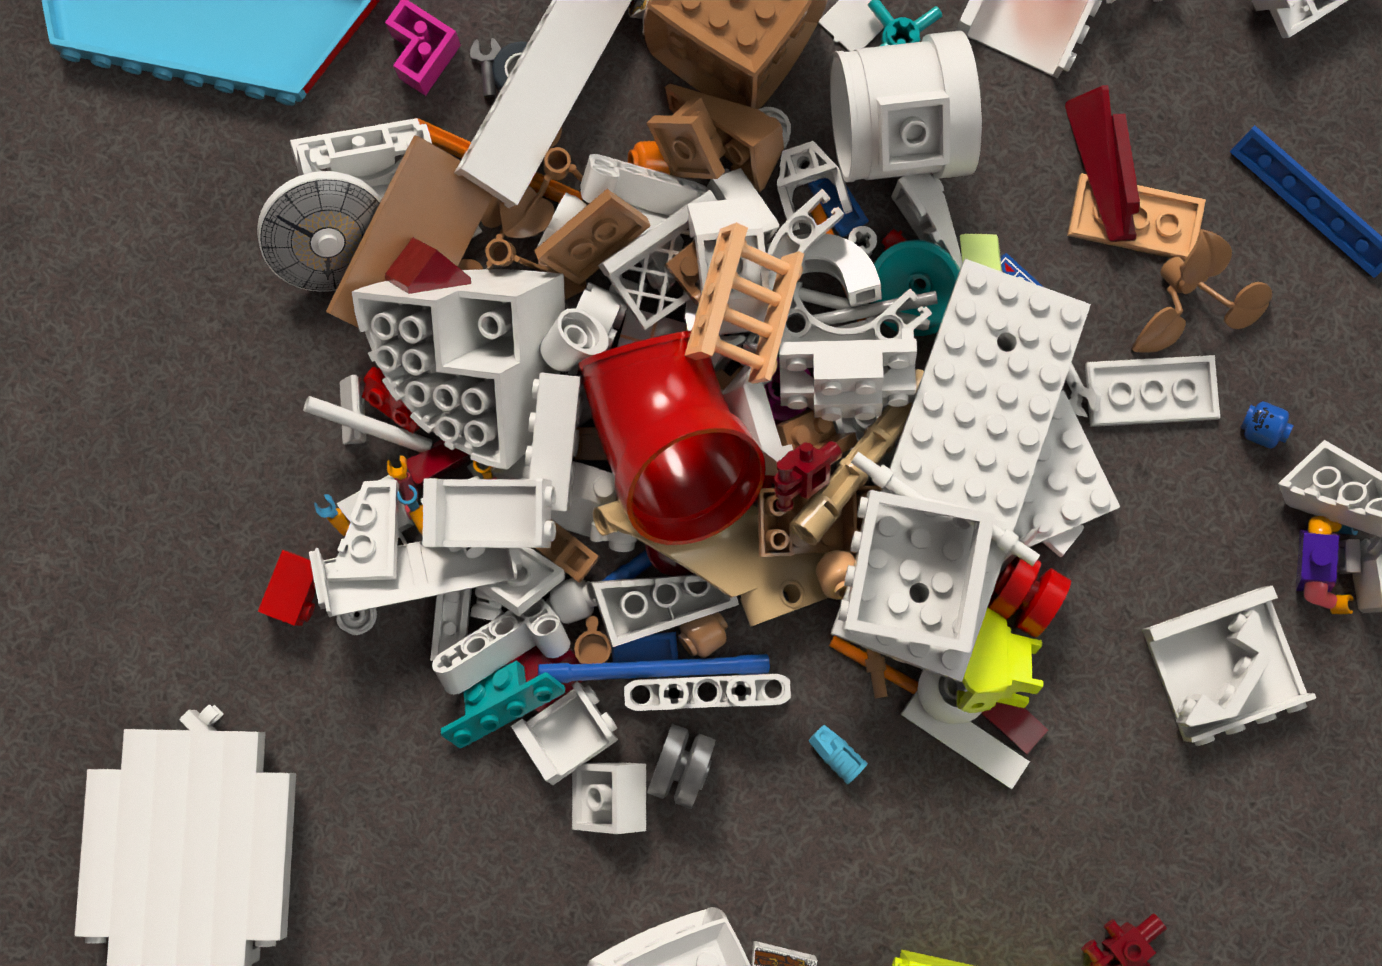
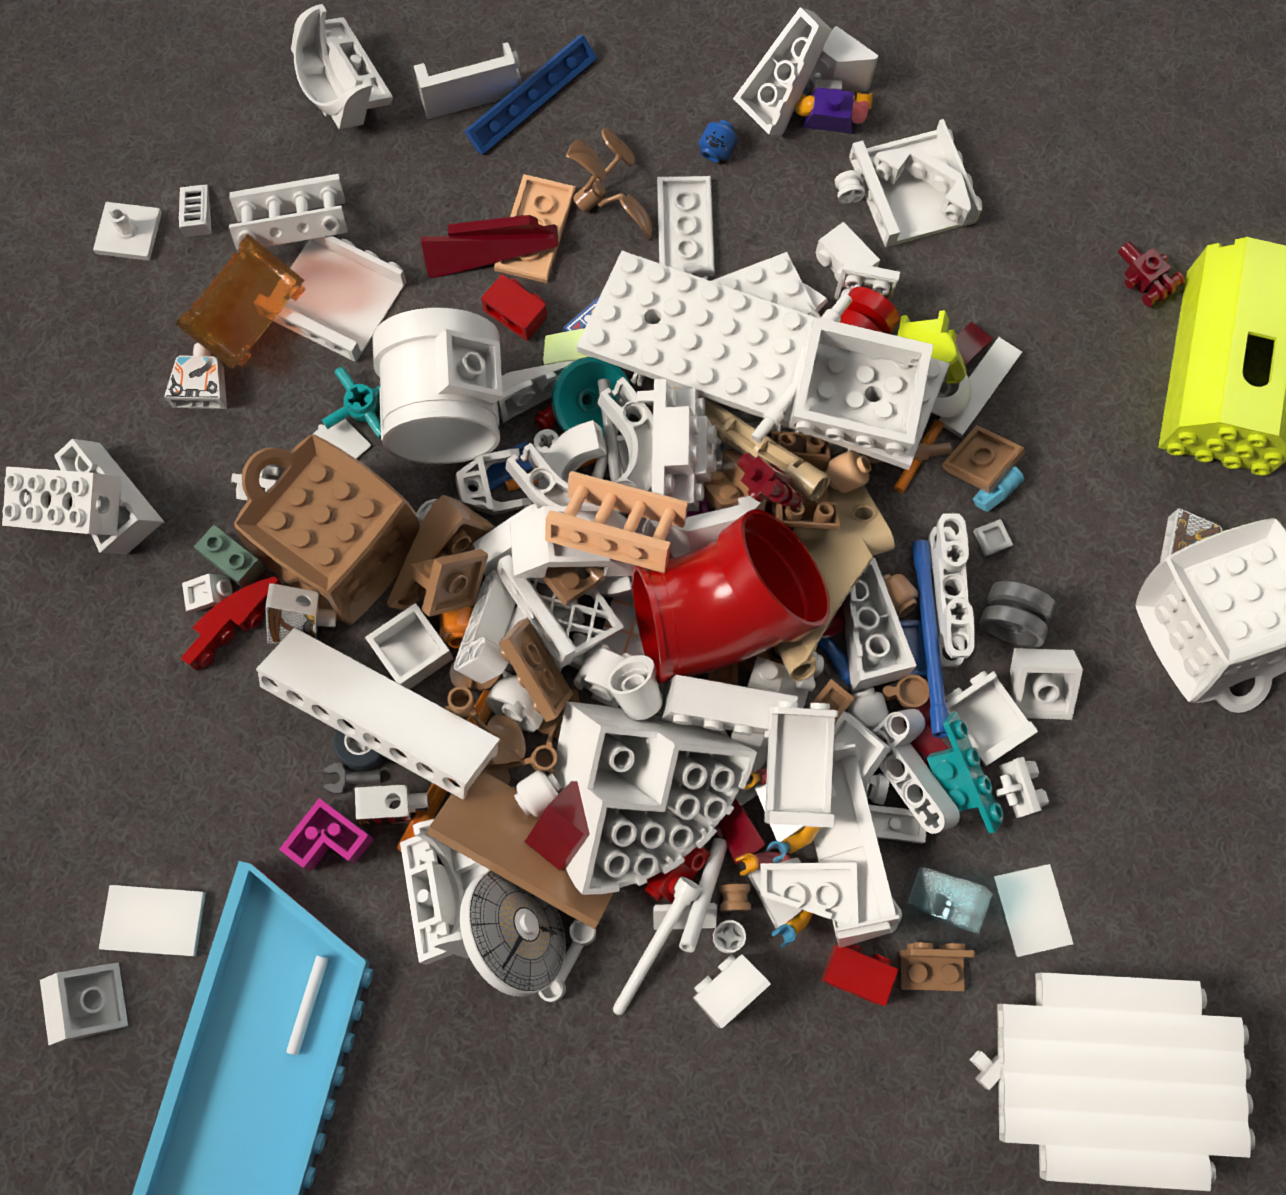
camera: 90 degrees left, 10 degrees down
none -> white bar [286,955,329,1055]
none -> white torso [355,785,429,827]
none -> white piece [365,603,453,689]
none -> white panel [414,42,522,119]
none -> red brick [481,274,547,341]
none -> white head [514,770,563,817]
none -> white bar [538,920,596,1002]
none -> white piece [613,876,702,1015]
none -> white slope [693,954,770,1029]
none -> white wheel [713,920,746,953]
none -> medium nougat wheel [719,884,751,912]
none -> white brick [816,222,880,281]
none -> white tile [834,261,900,302]
none -> white wheel [835,170,865,204]
none -> medium nougat bracket [899,942,975,991]
none -> clear light blue piece [907,866,993,934]
none -> medium nougat tile [942,425,1025,494]
none -> white tile [973,519,1013,557]
none -> white window [994,864,1073,957]
none -> white hips [995,757,1049,818]

